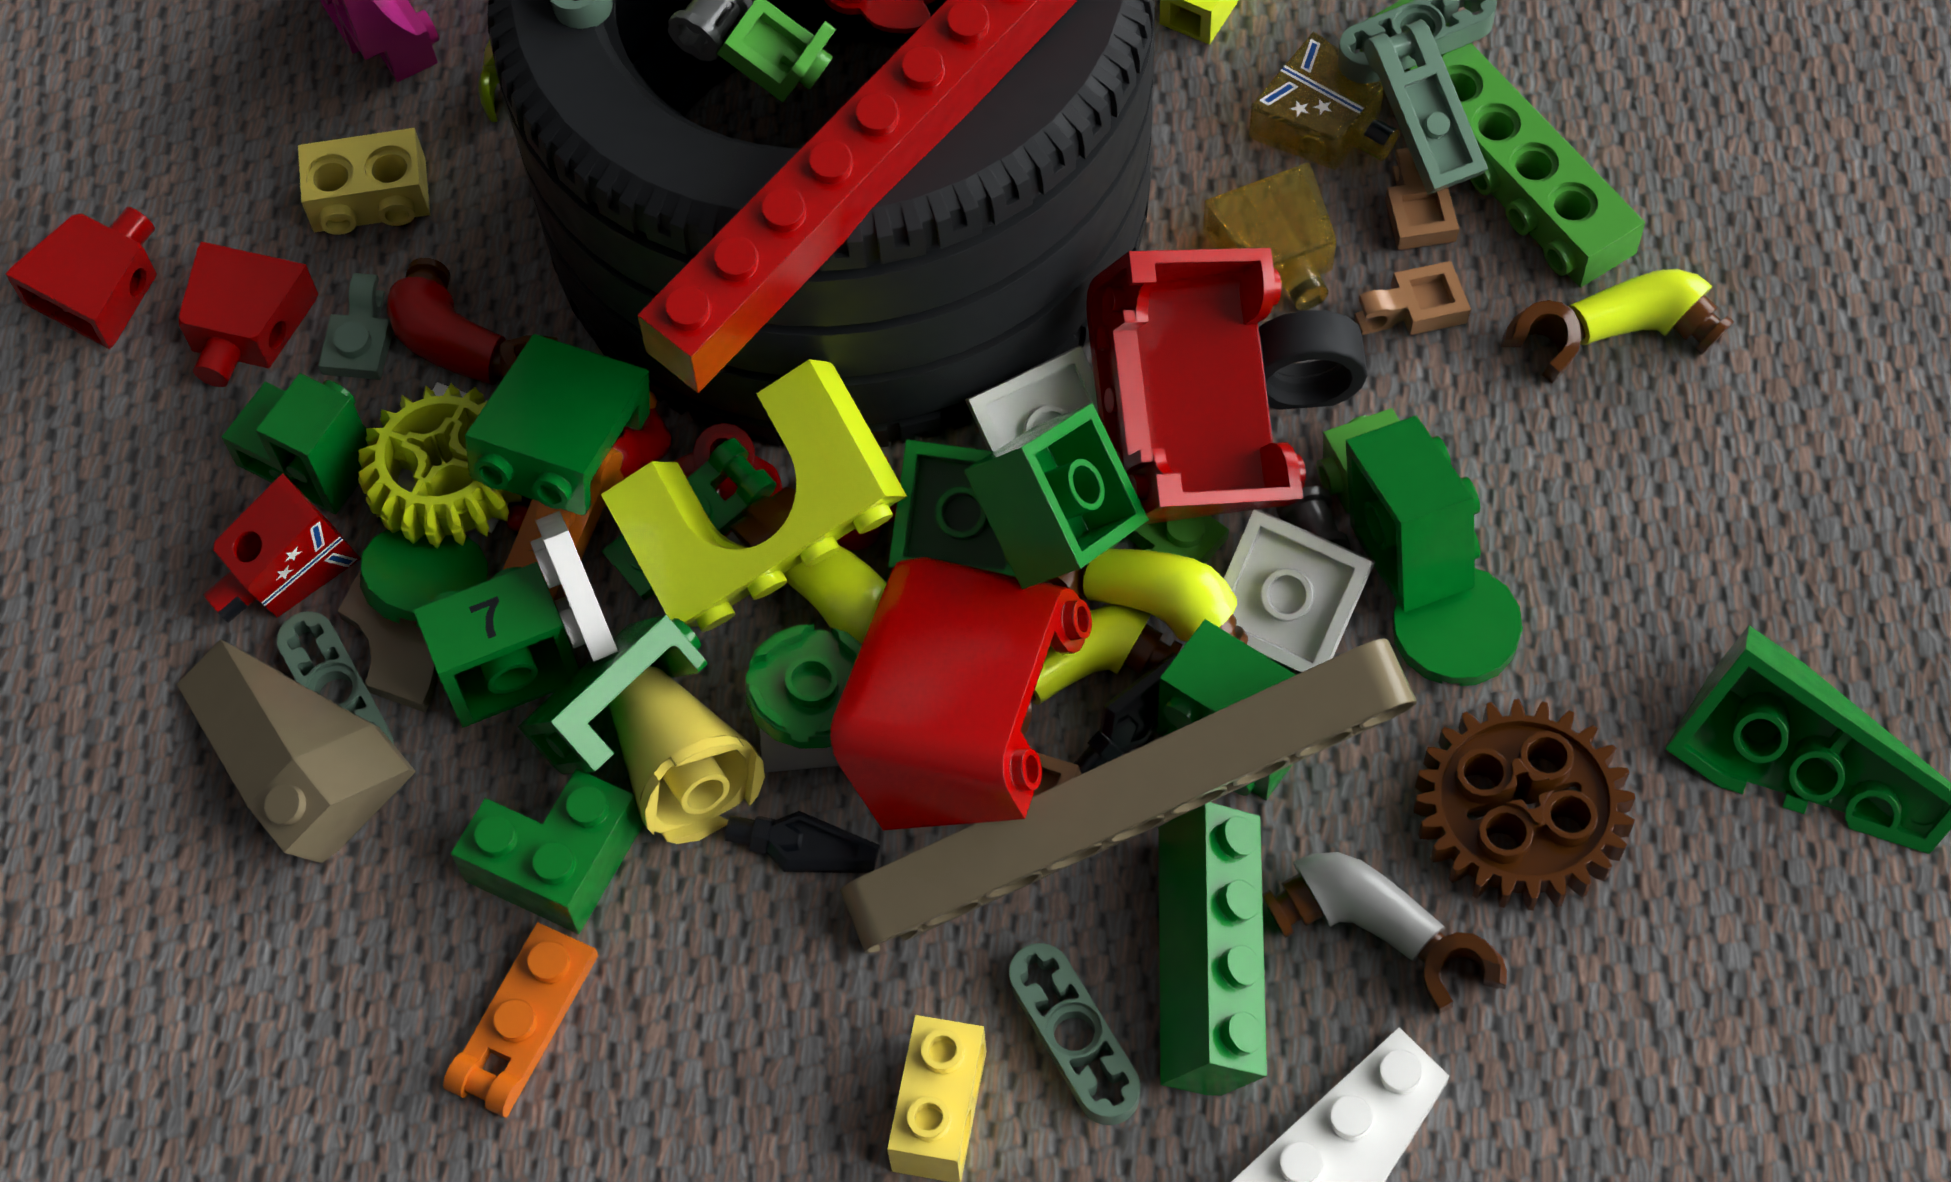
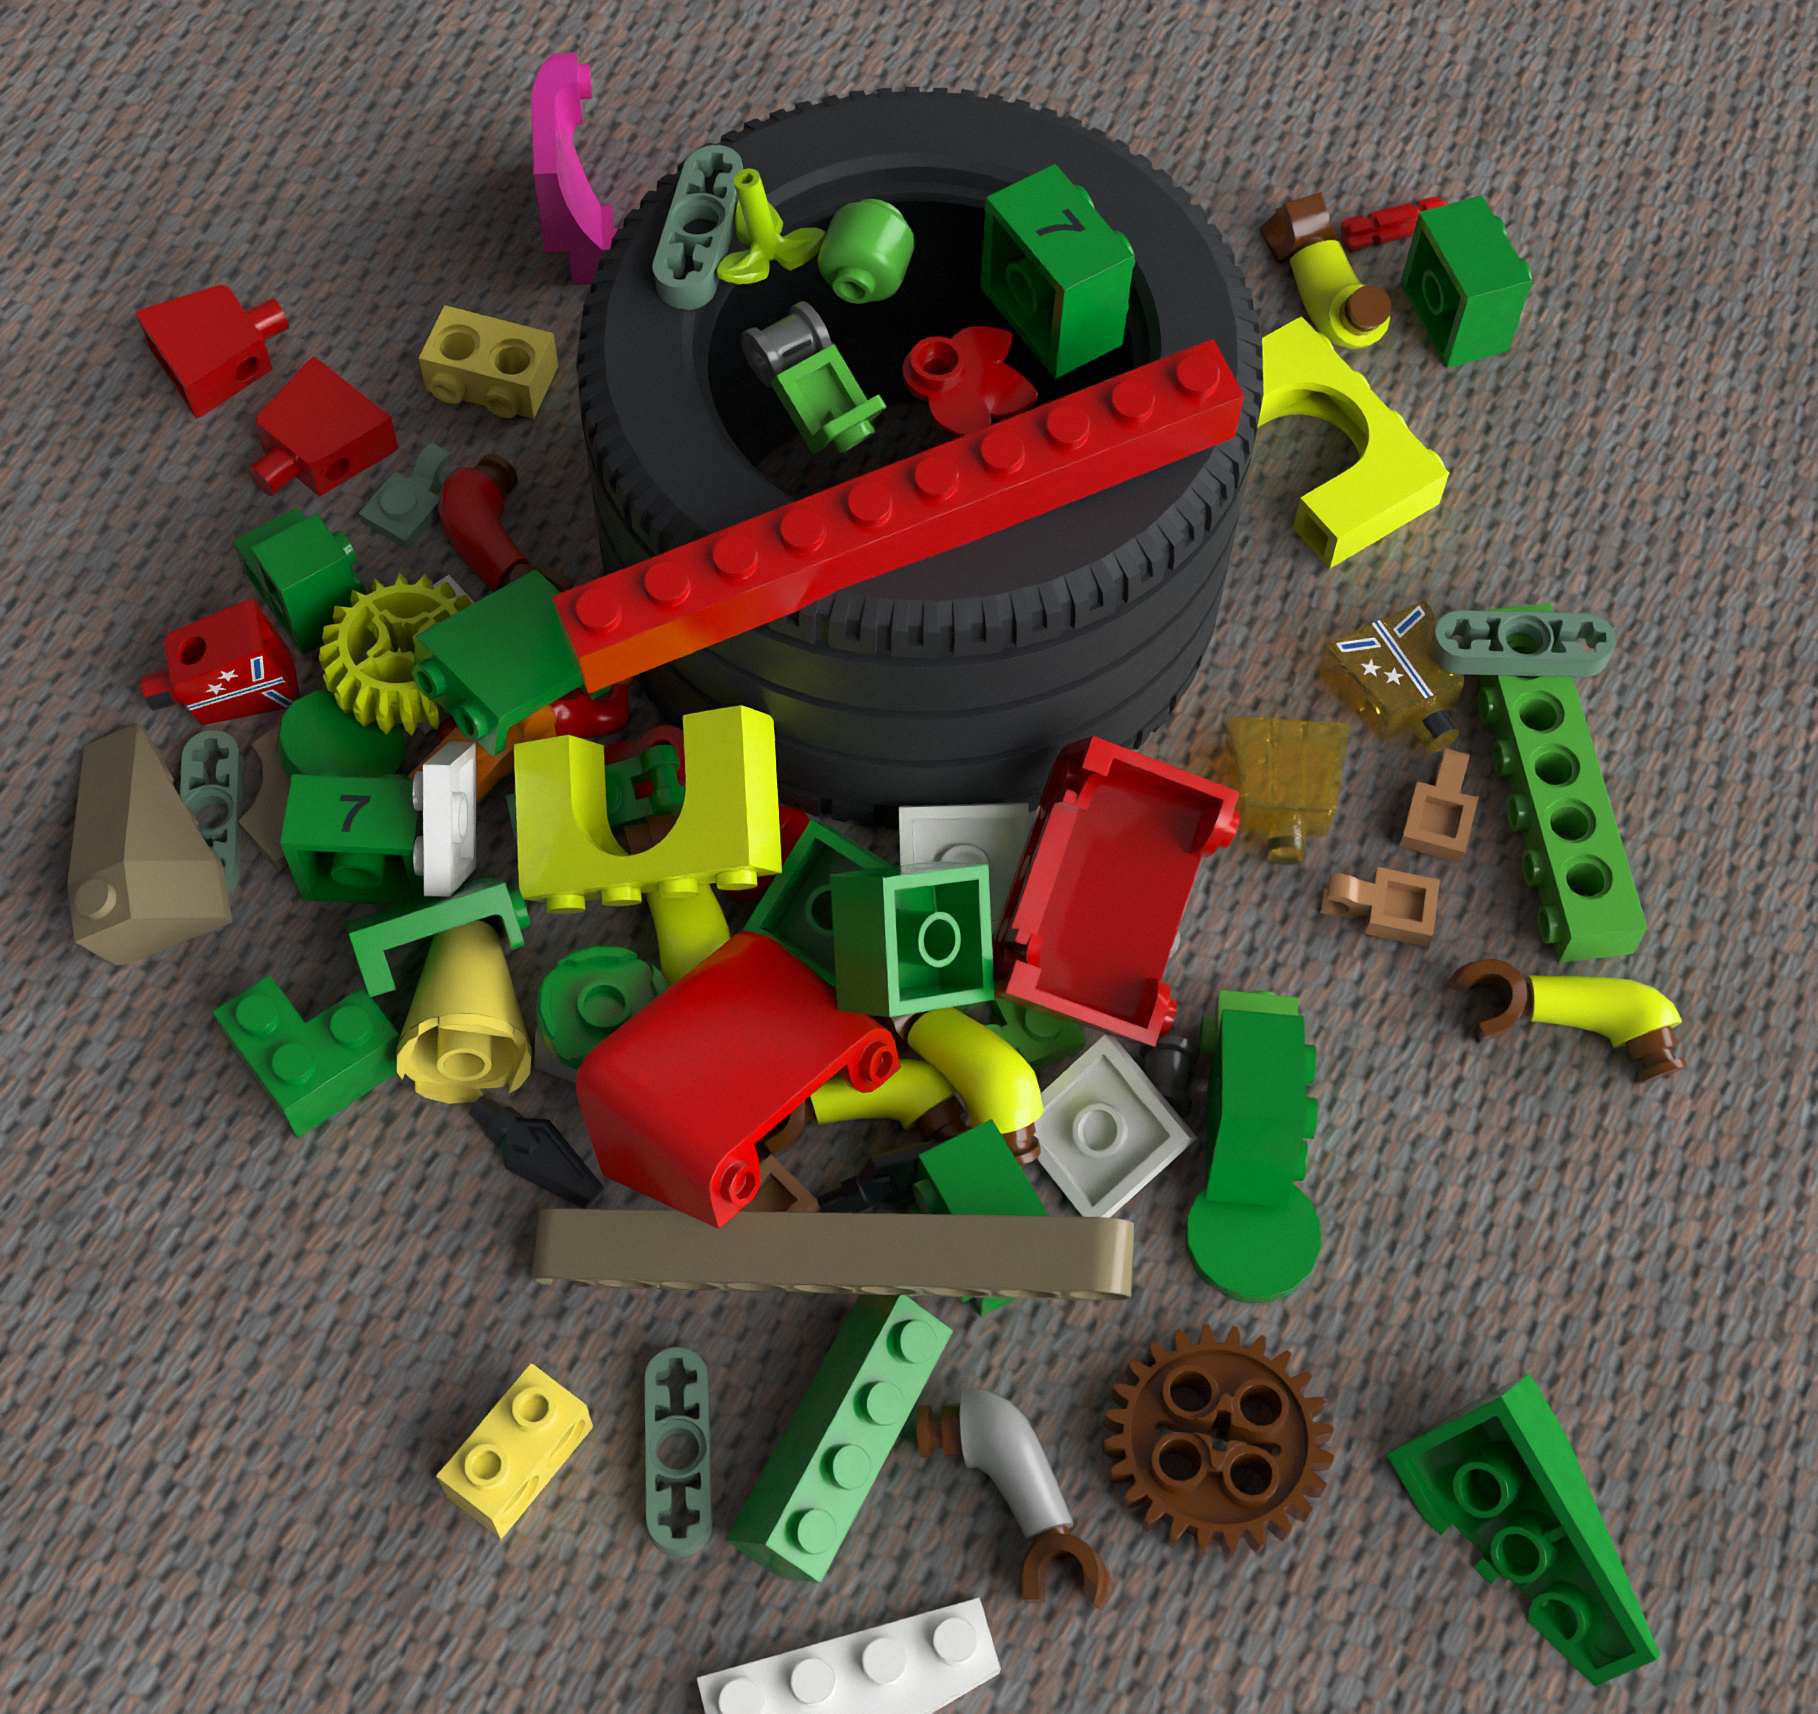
camera: 20 degrees right, 0 degrees up
orange plate [443,922,599,1118] -> none
black tyre [1259,310,1368,410] -> none
sand green plate [1364,19,1488,195] -> none

